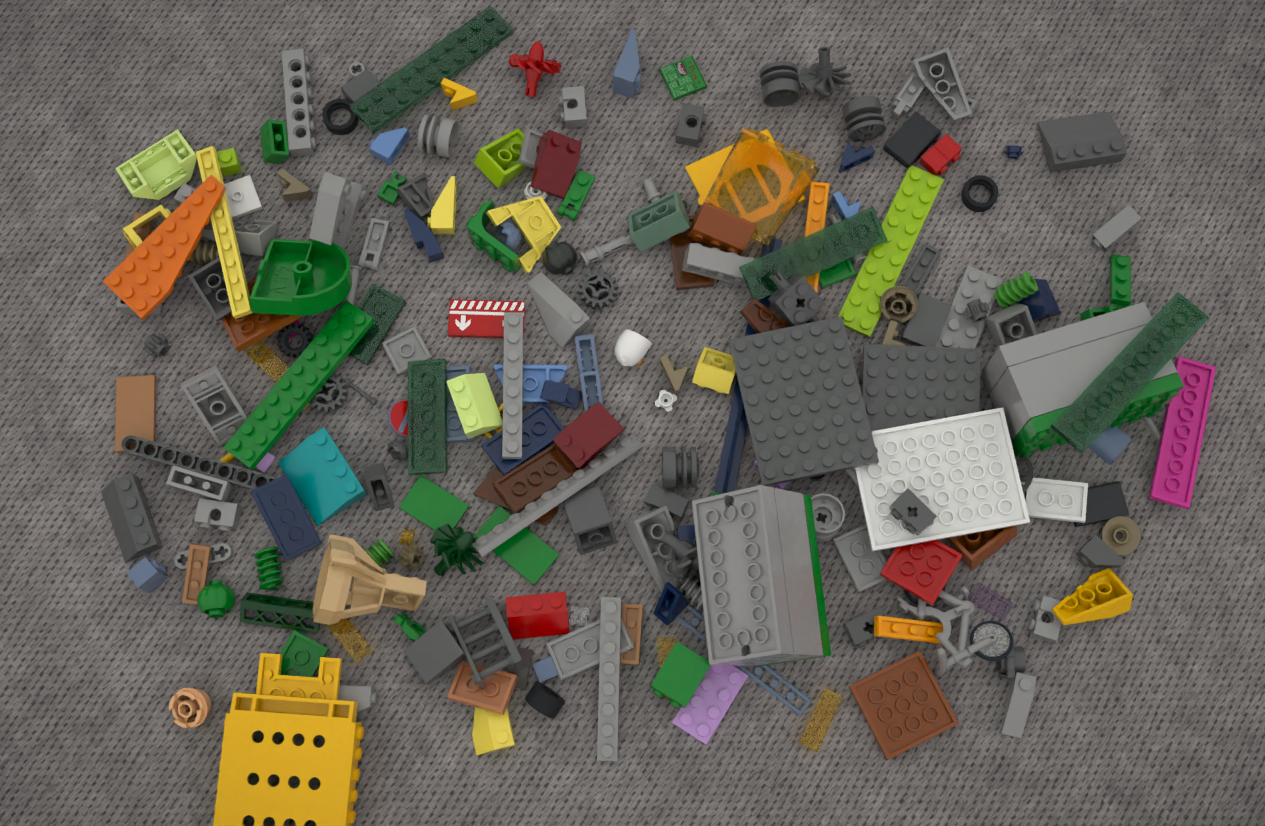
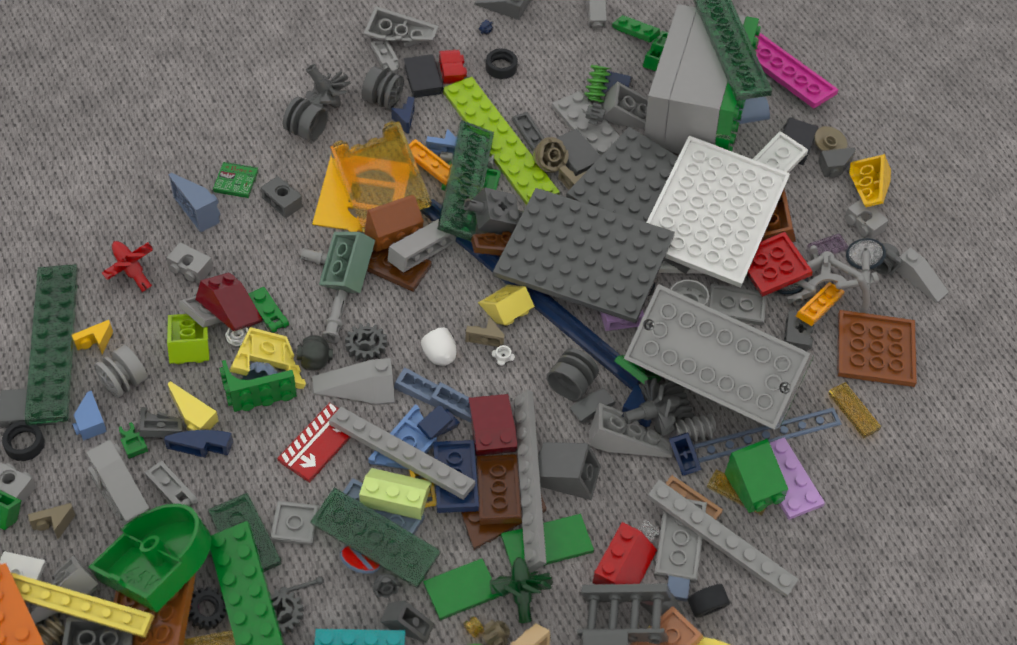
camera: 60 degrees left, 20 degrees down
dark grey brick [889,488,937,536] -> none

